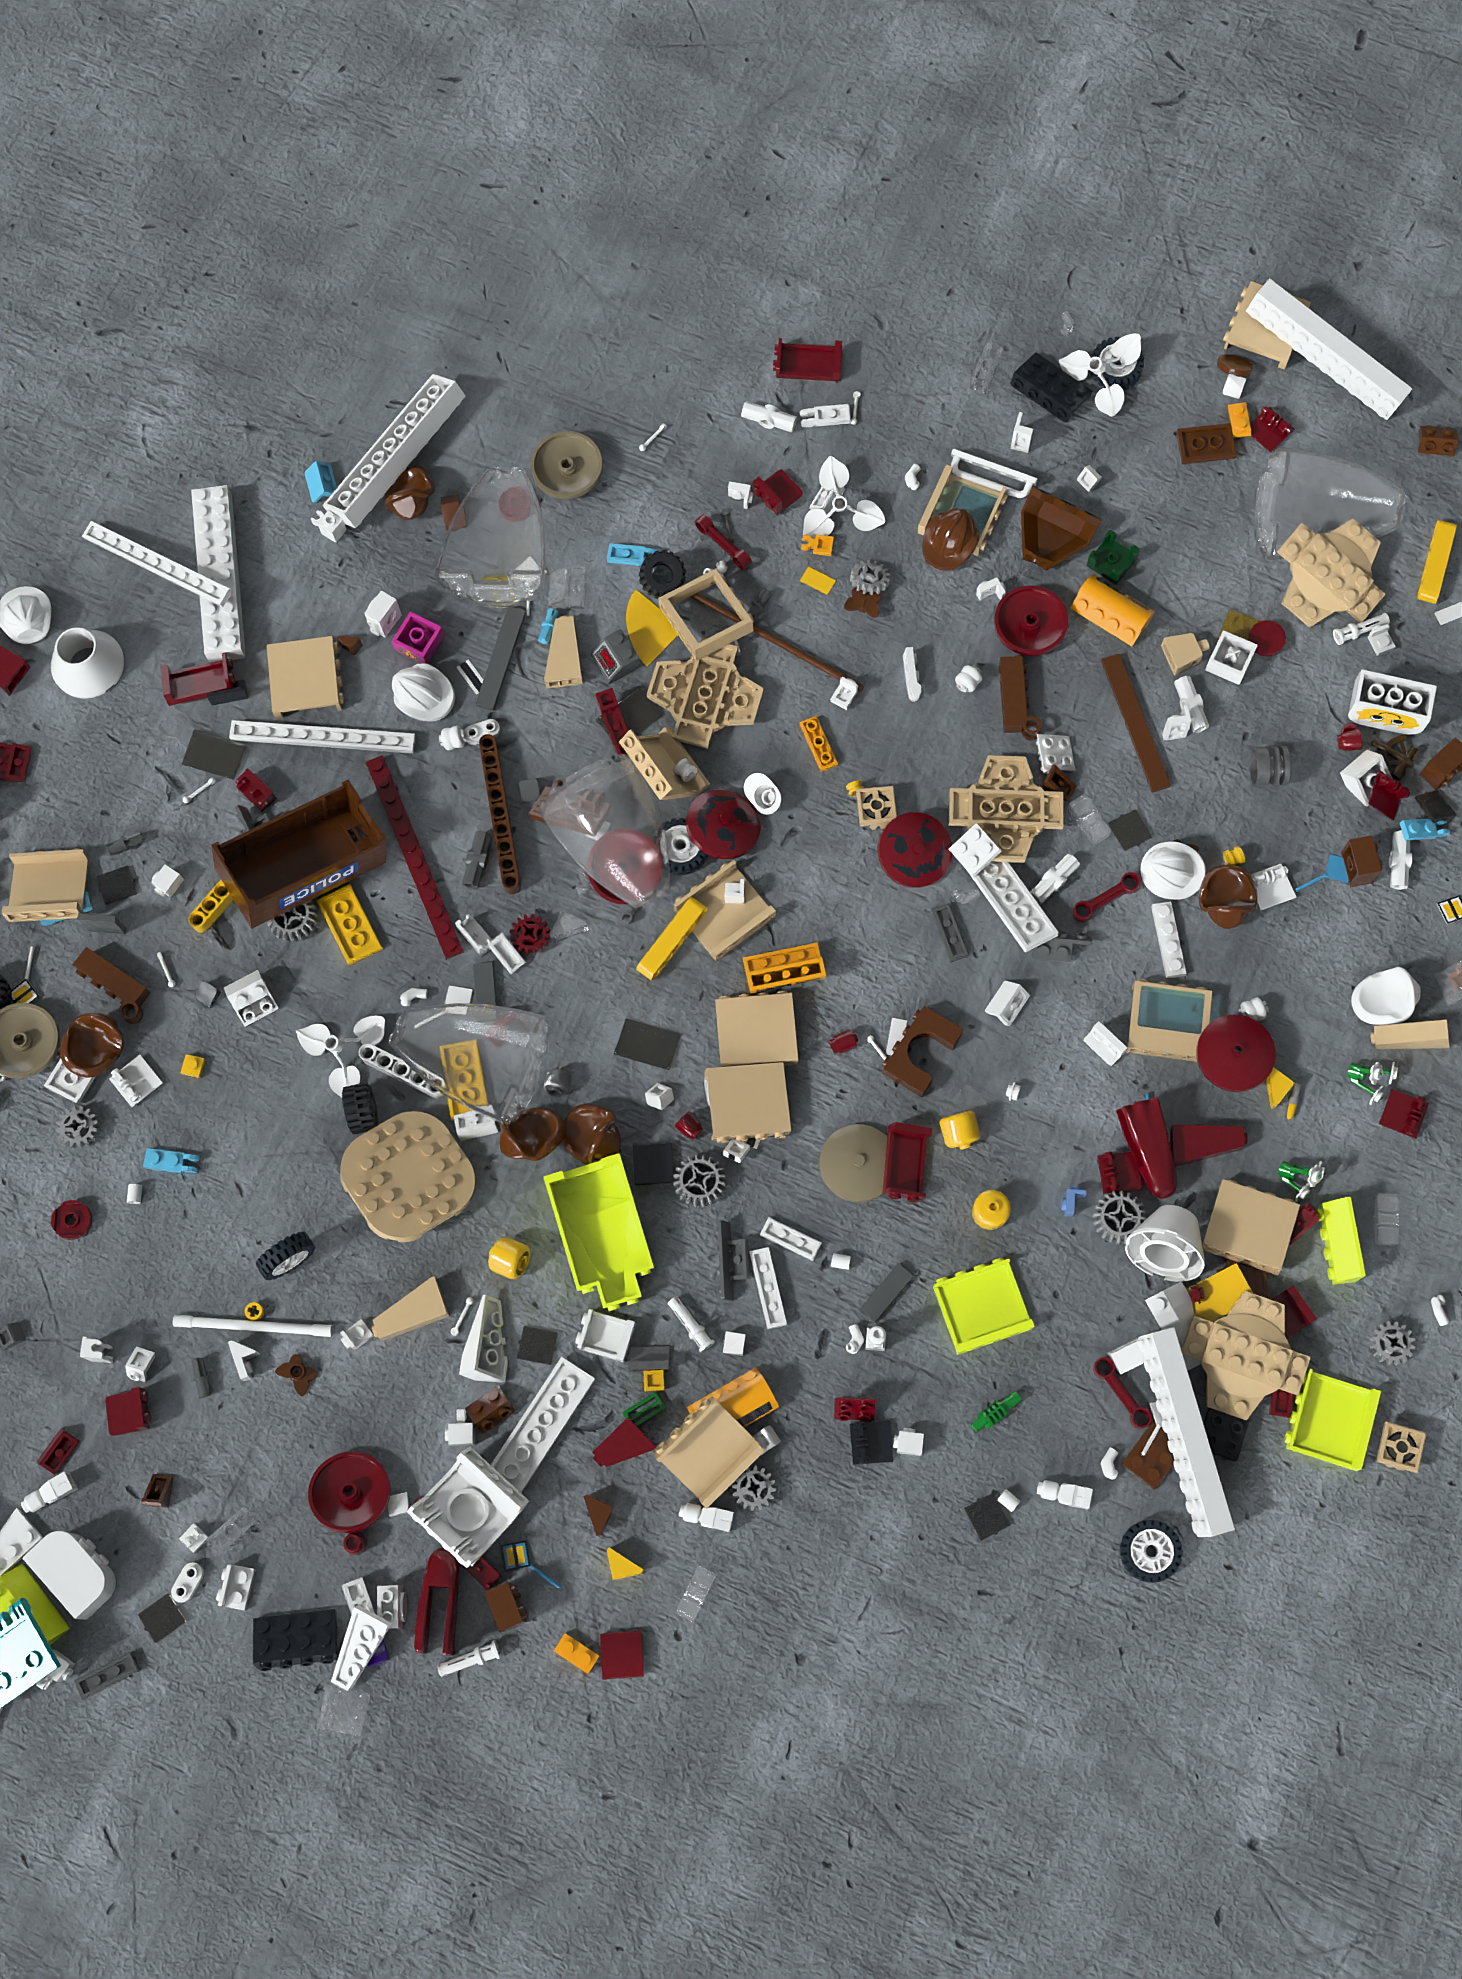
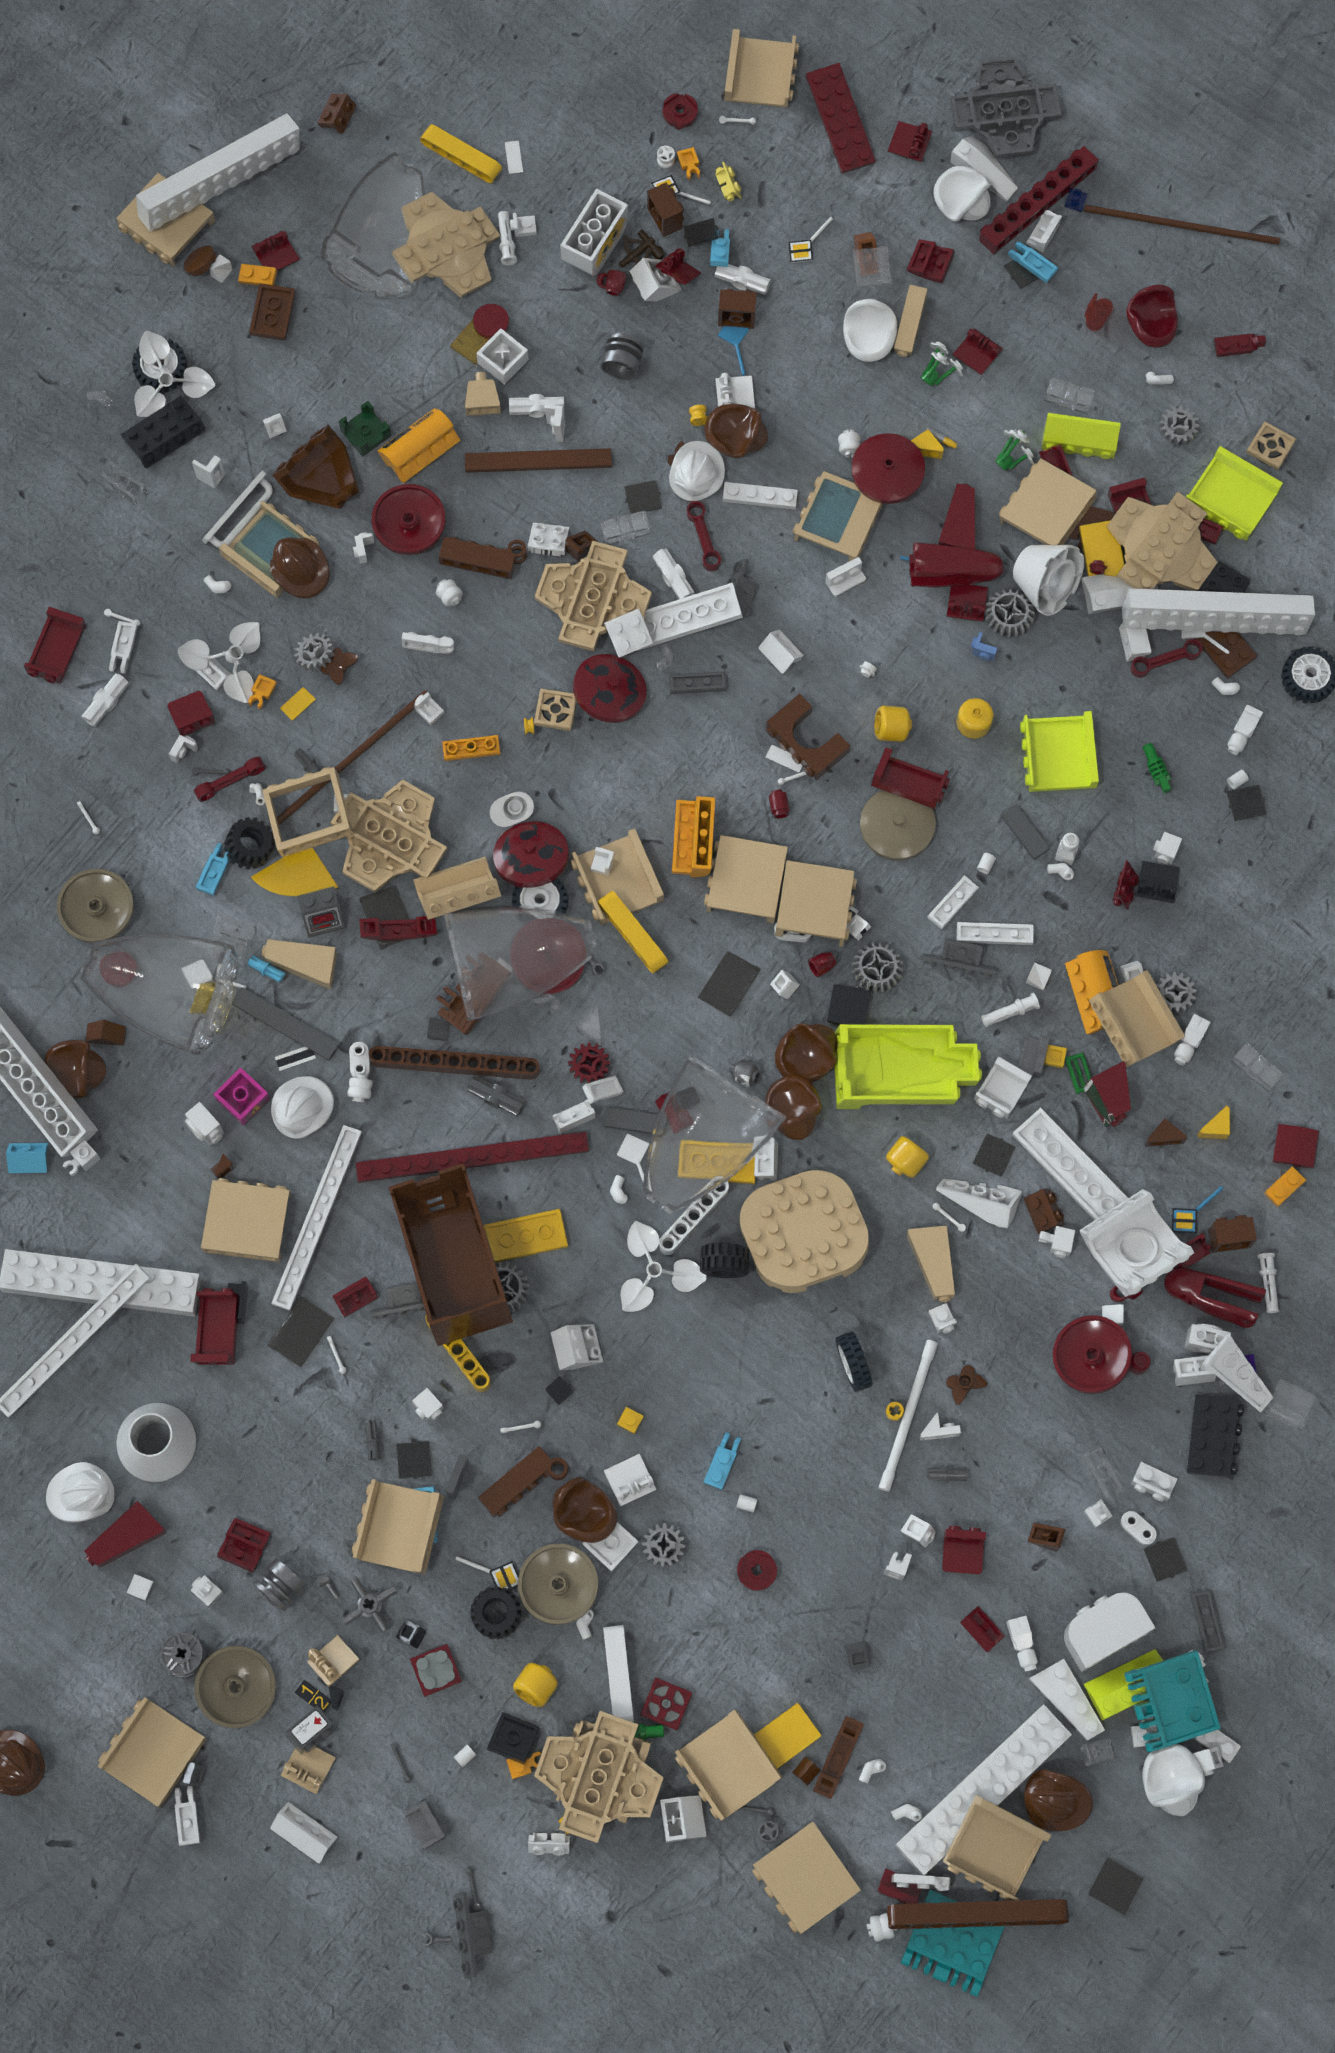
camera: 80 degrees left, 0 degrees up
white wheel [674,758,698,782] -> none

